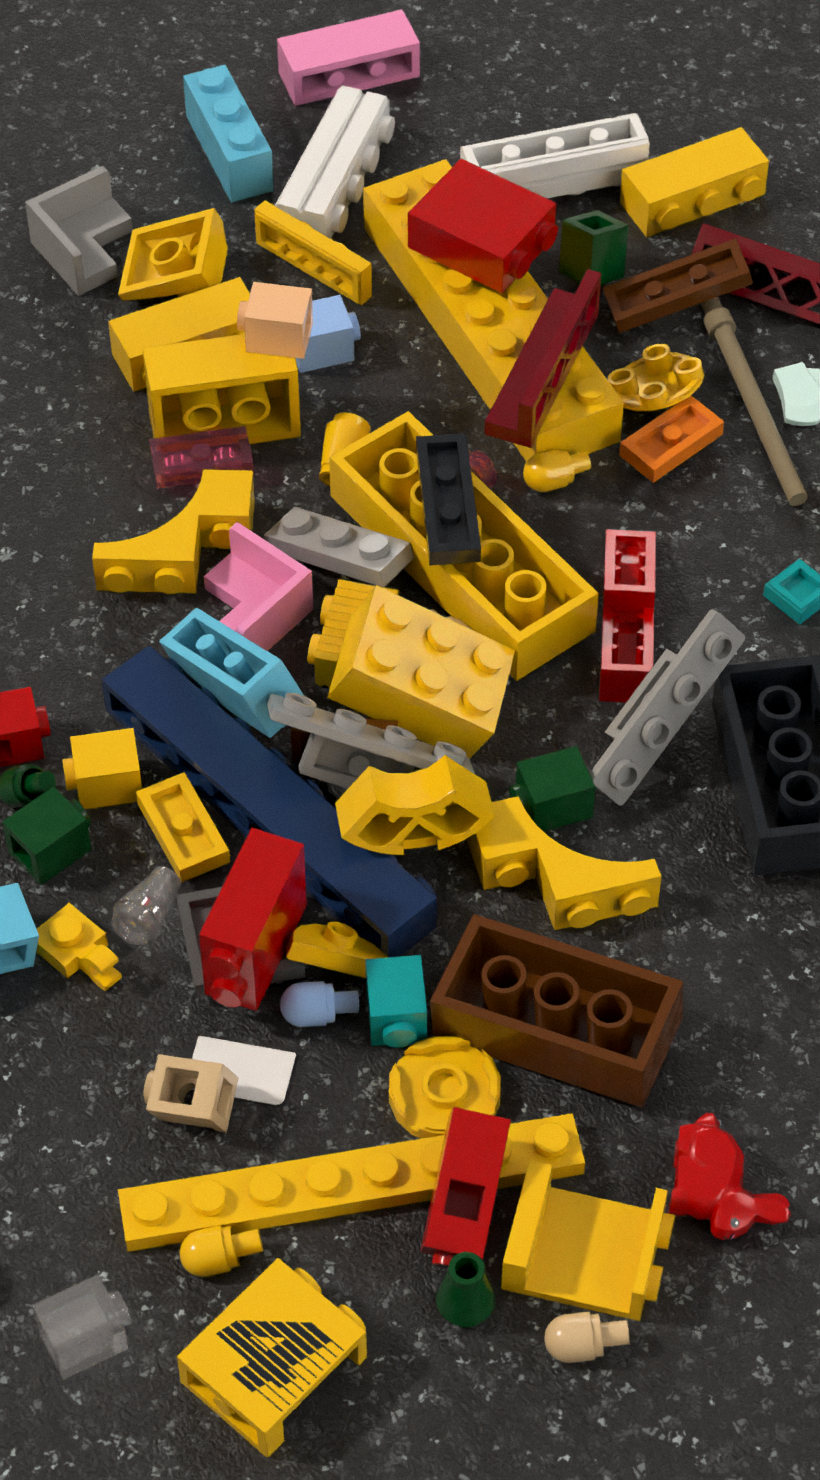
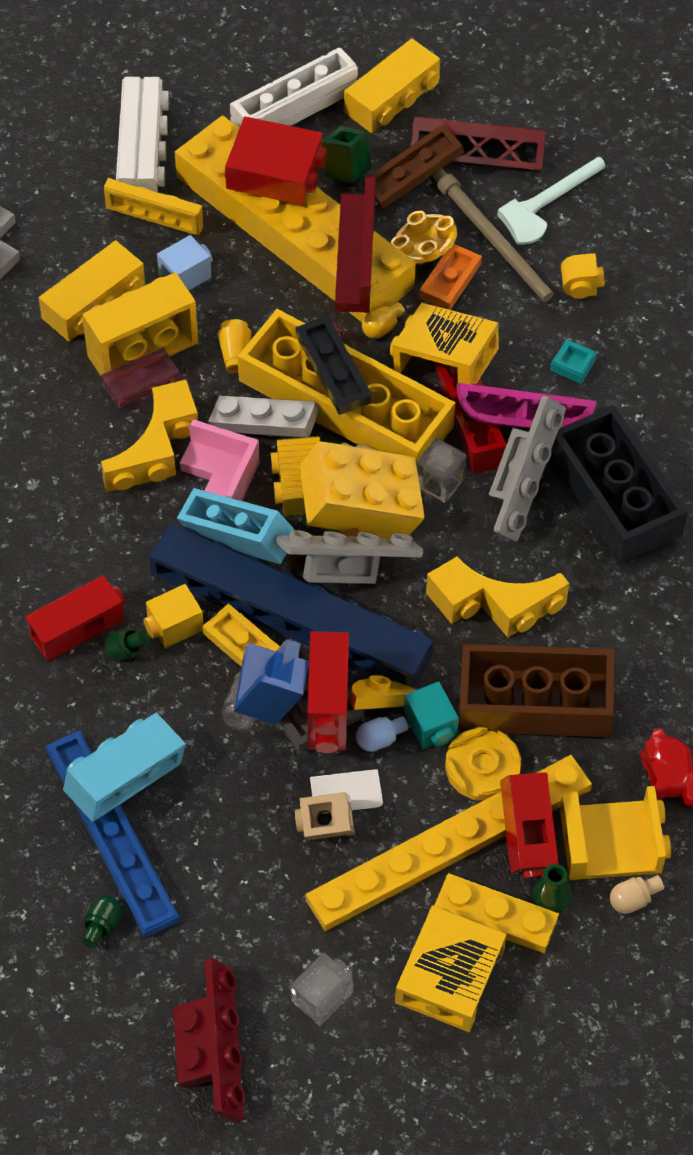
camera: 20 degrees left, 5 degrees up
dark green brick [2,787,91,885] -> none
yellow plate [36,903,122,991] -> none
yellow slope [118,208,228,301] -> none
yellow cylinder [180,1225,263,1277] -> none
medium azure brick [183,65,274,203] -> none
light nougat brick [237,282,313,359] -> none
bright pink brick [277,10,420,106] -> none
yellow brick [335,755,495,855] -> none
dark green brick [509,746,595,831] -> none
none -> blue panel [234,639,309,725]
none -> yellow panel [390,303,499,385]
none -> clear brick [416,438,467,503]
none -> yellow plate [434,873,559,954]
none -> dark pink brick [457,383,596,429]

